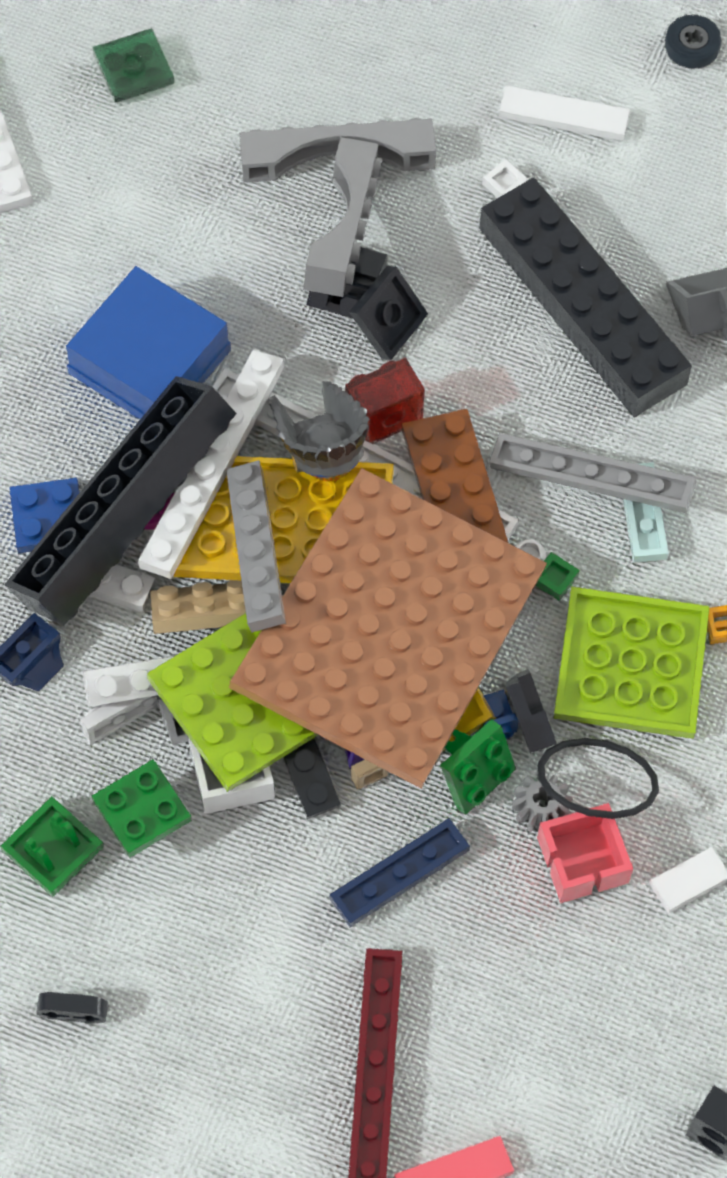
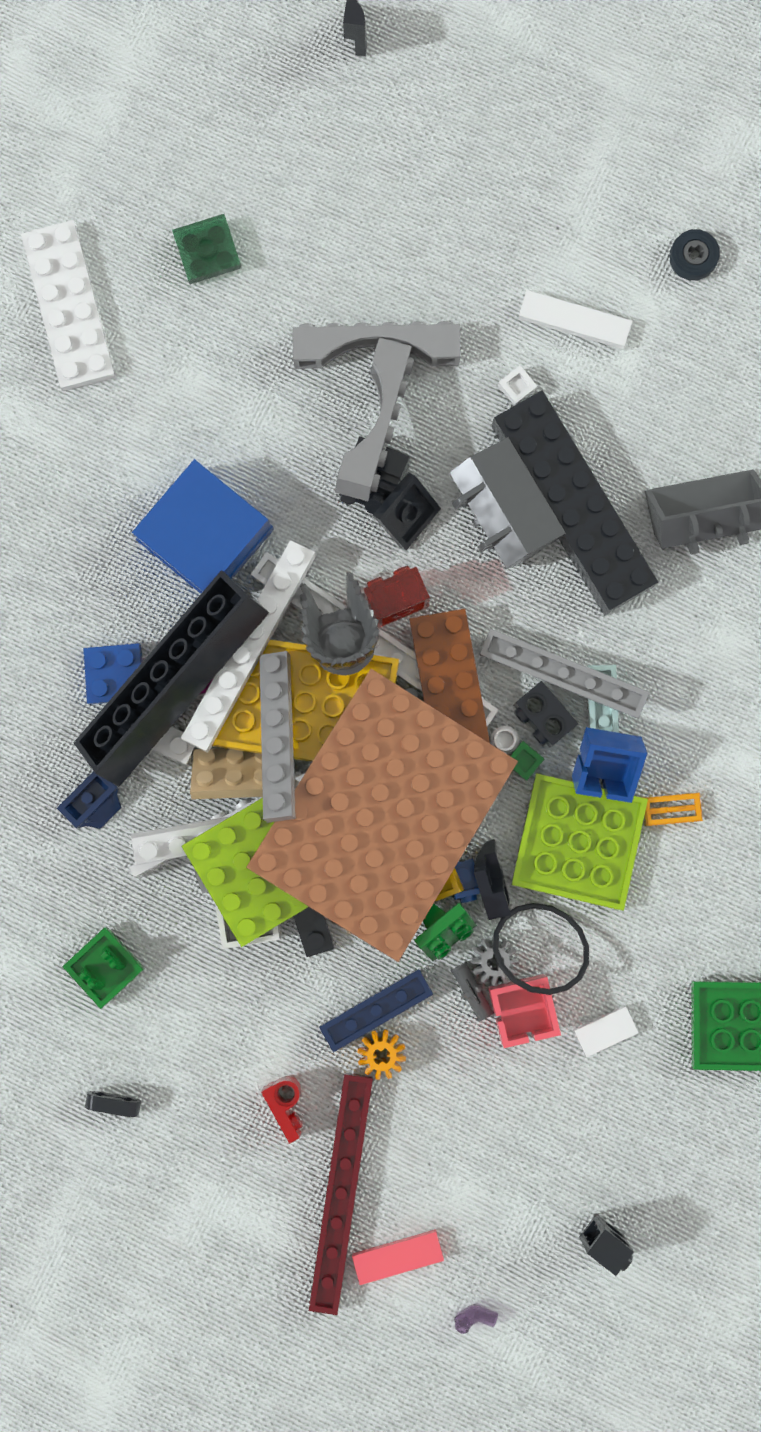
camera: 10 degrees right, 20 degrees up
green plate [91,759,192,858] -> none
none -> red plate [261,1076,303,1144]
none -> light orange gear [357,1029,406,1080]
none -> dark grey piece [449,437,566,569]
none -> dark grey pin [450,962,494,1022]
none -> black brick [513,680,578,748]
none -> blue piece [572,727,648,803]

